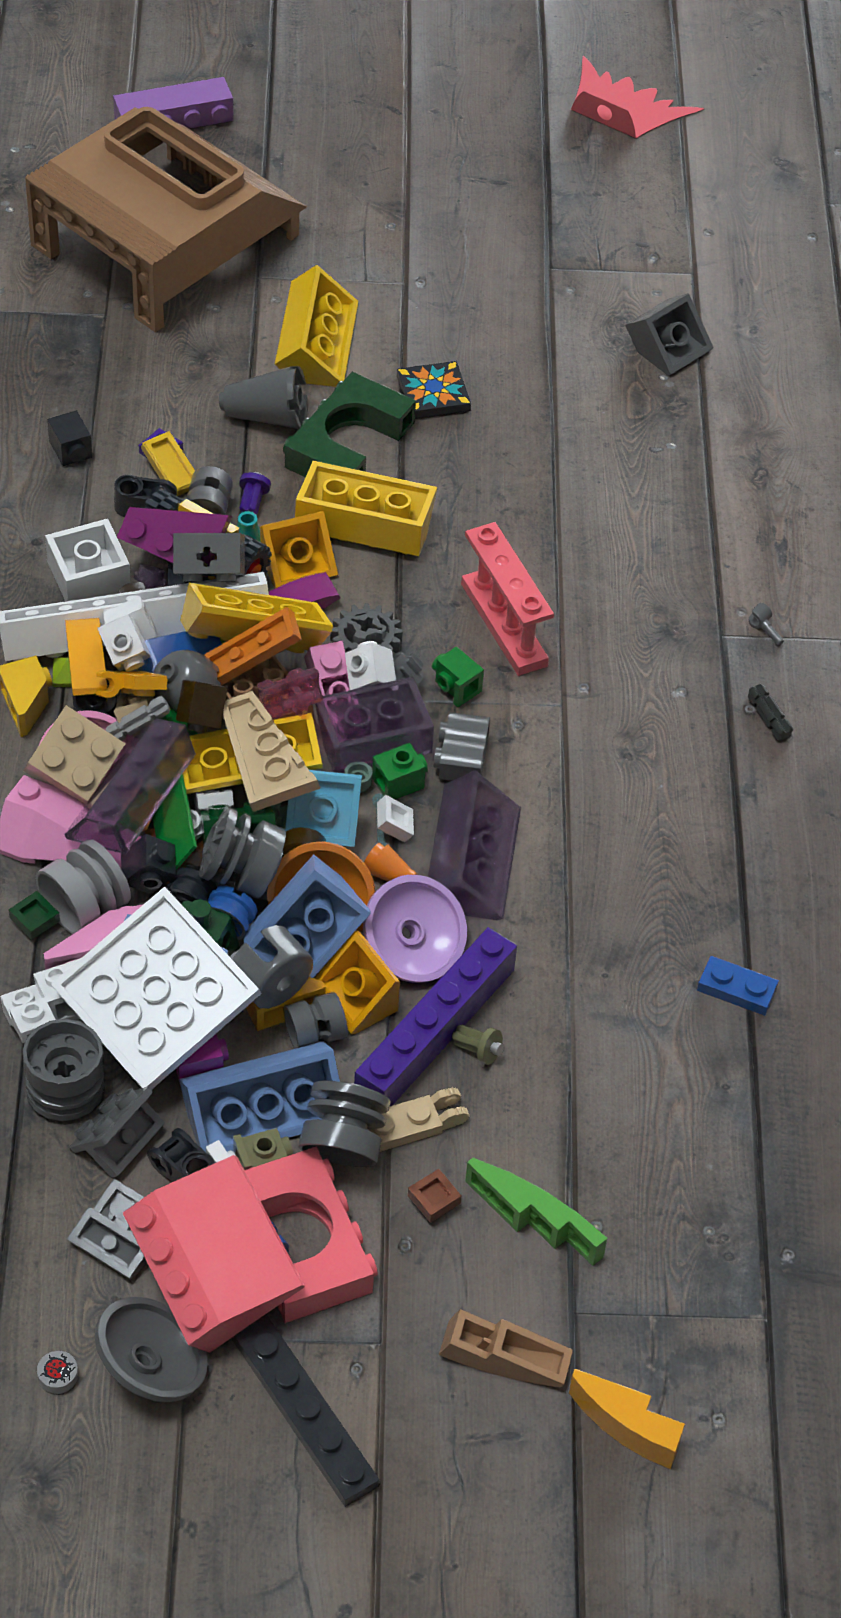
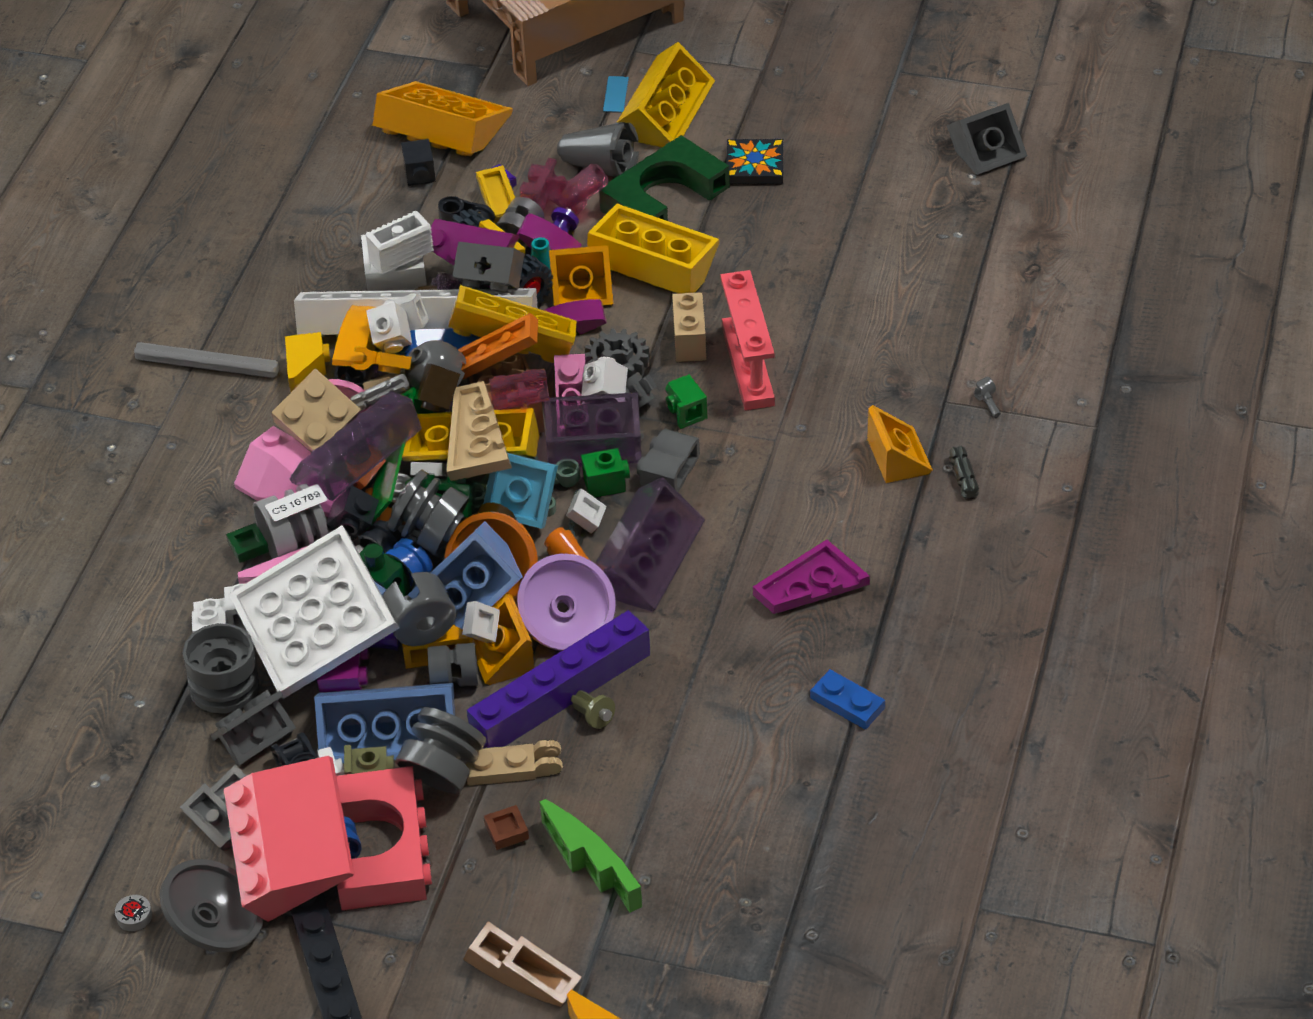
camera: 20 degrees right, 5 degrees down
none -> white sticker [265,484,327,522]
none -> white brick [366,211,434,274]
none -> light orange slope [372,81,513,156]
none -> white plate [462,601,500,643]
none -> magenta slope [516,213,582,250]
none -> clear pink hips [520,158,570,211]
none -> clear pink piece [549,164,608,215]
none -> dark azure sticker [603,76,629,112]
none -> tan brick [672,293,706,362]
none -> magenta wing [753,539,870,614]
none -> light orange slope [867,405,933,483]

